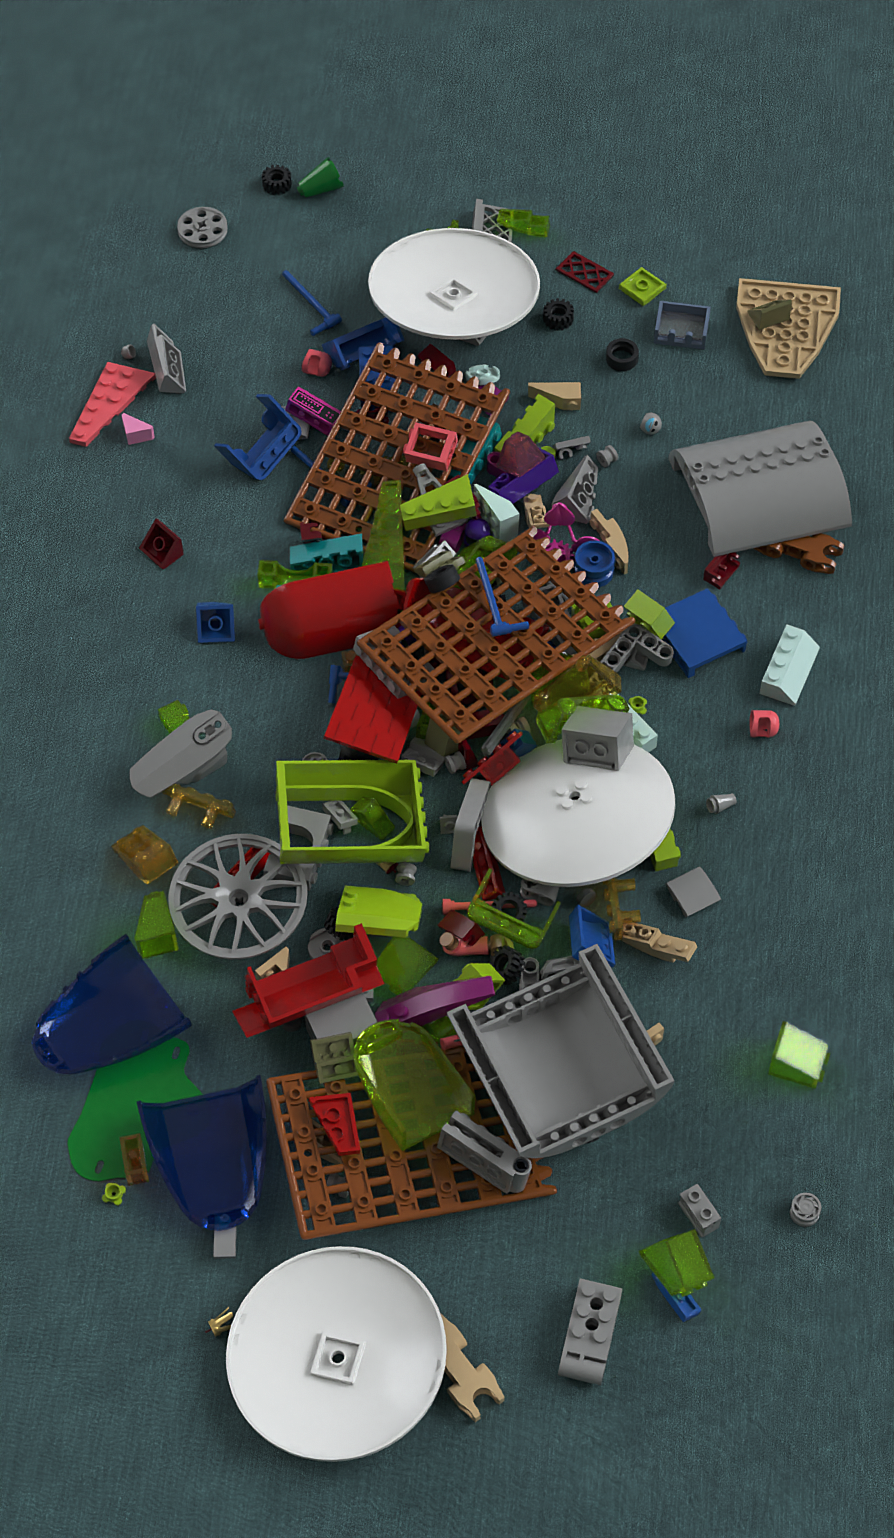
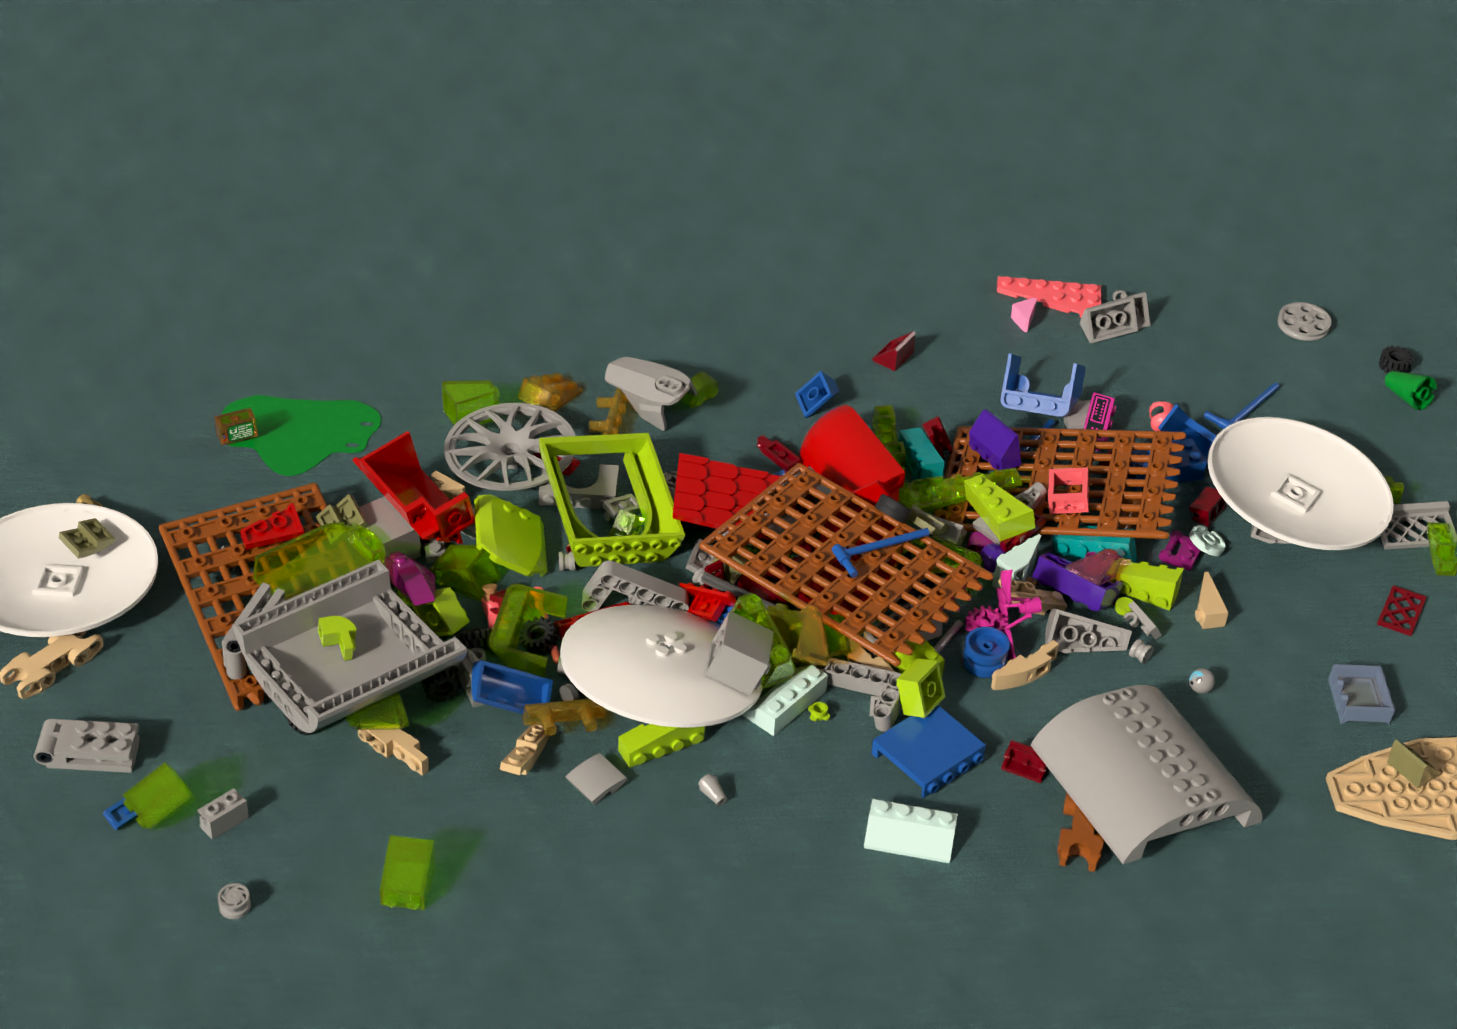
camera: 75 degrees right, 15 degrees down
clear blue windscreen [32,934,192,1075] -> none
lime plate [102,1183,126,1205] -> none
clear blue windscreen [137,1075,267,1231] -> none
light grey slope [214,1217,237,1259] -> none
black tyre [543,298,574,331] -> none
black tyre [606,338,639,371] -> none
lime plate [619,267,667,306] -> none
coral helmet [750,710,780,738] -> none
none -> olive slope [59,518,116,559]
none -> lime brick [318,616,357,661]
none -> dark red hinge [757,435,802,471]
none -> dark purple slope [969,409,1021,474]

